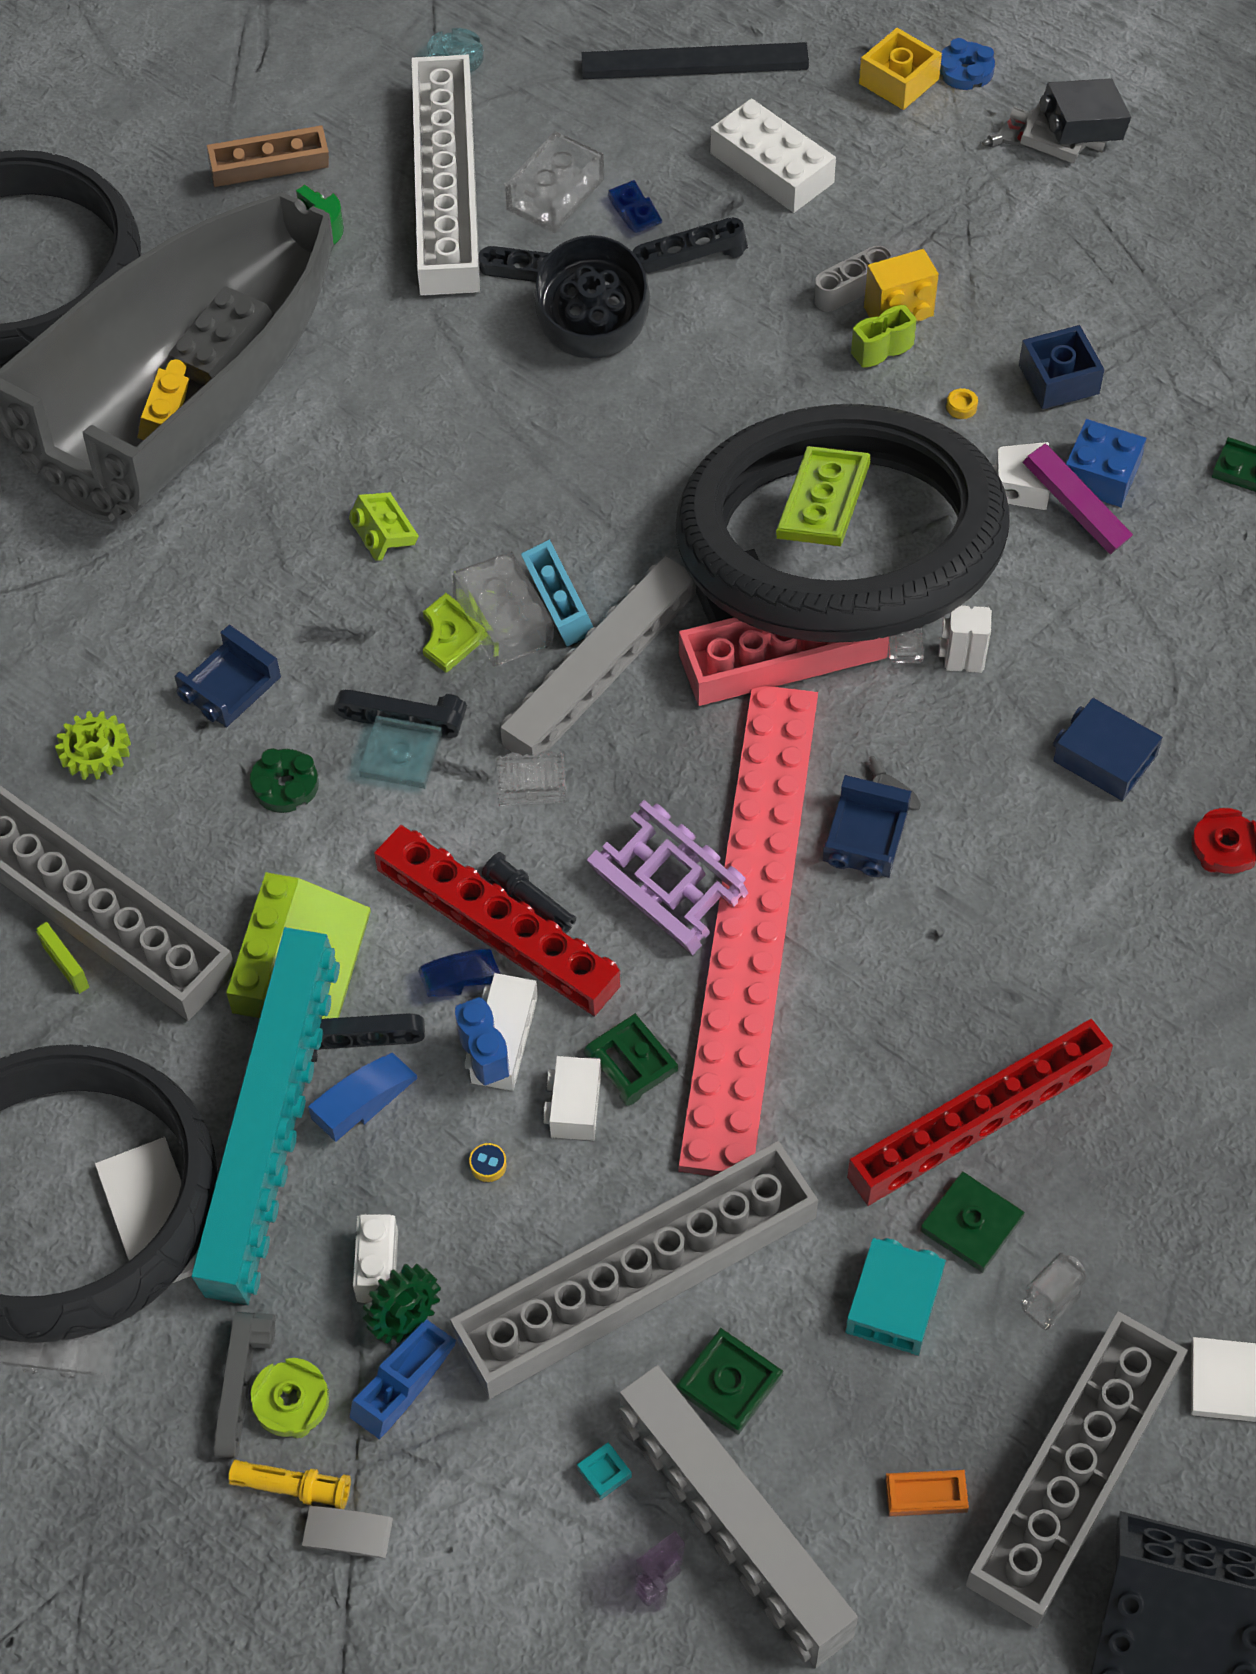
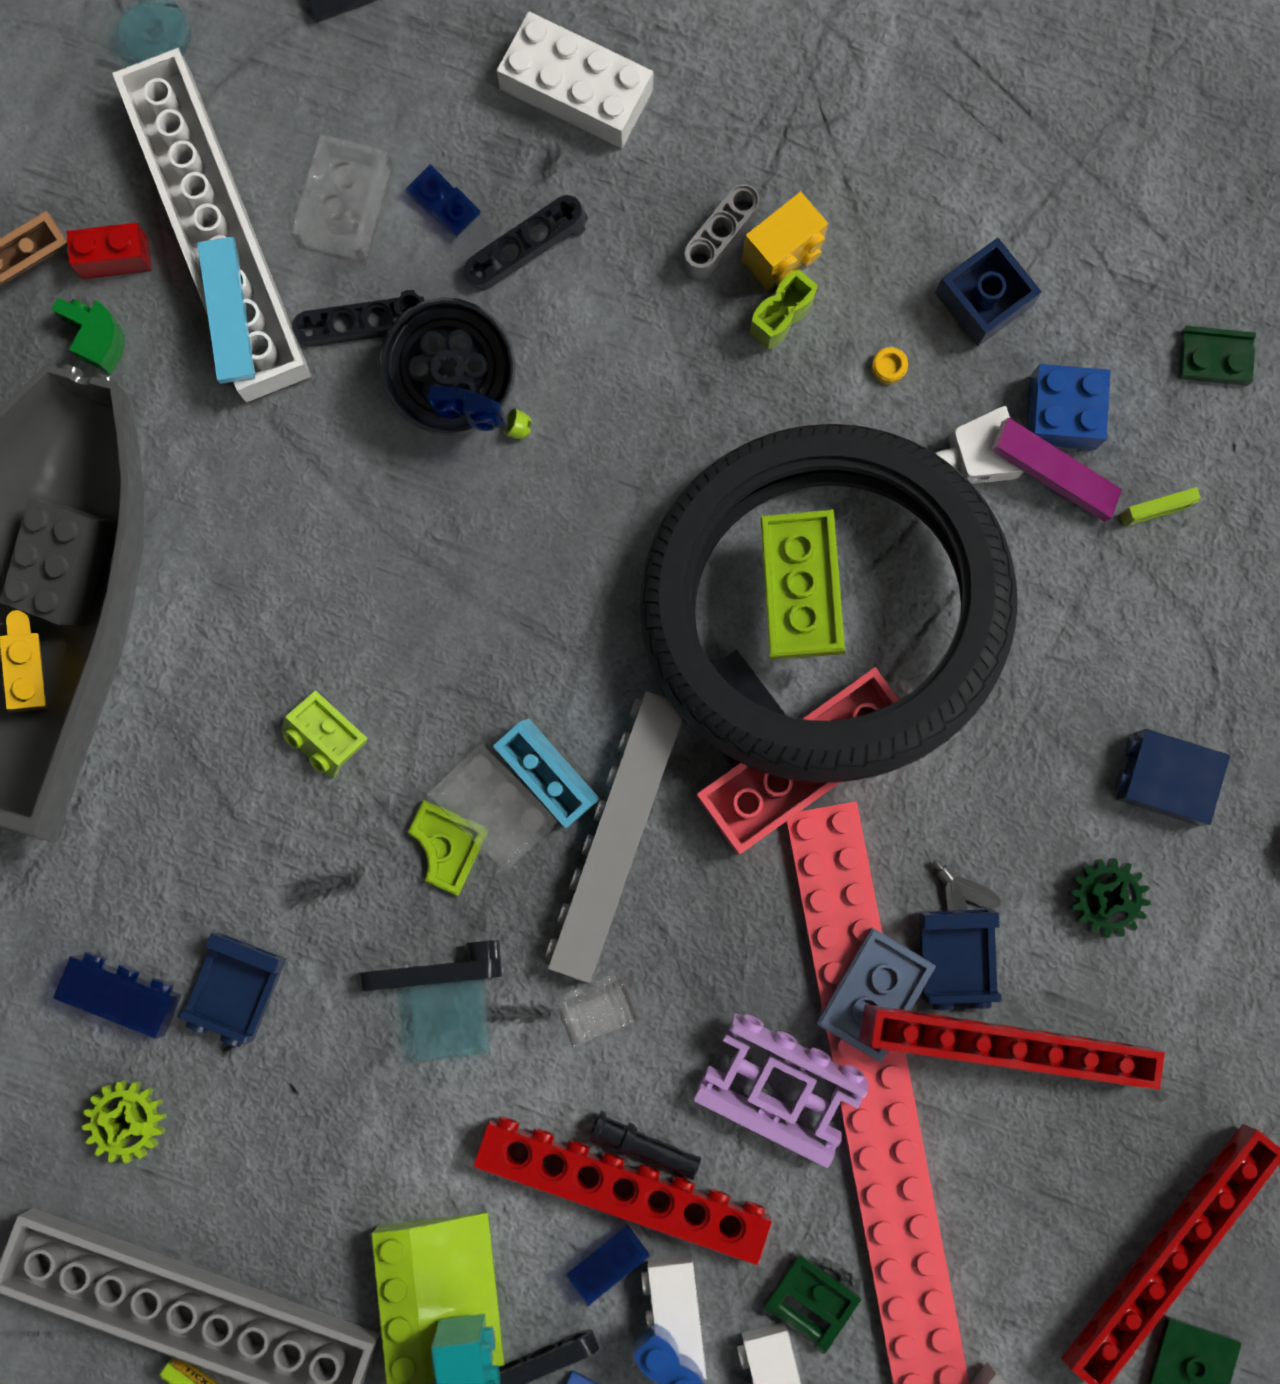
camera: 20 degrees left, 25 degrees up
dark green plate [250,748,319,813] -> none
white brick [939,605,992,673] -> none
none -> clear blue brick [53,951,182,1039]
none -> red brick [66,222,152,279]
none -> medium azure tile [197,237,256,384]
none -> clear blue slope [428,386,507,431]
none -> lime hinge [503,408,533,439]
none -> sand blue tile [816,928,936,1063]
none -> red brick [859,1004,1165,1090]
none -> dark green gear [1068,858,1151,938]
none -> lime tile [1119,487,1201,527]

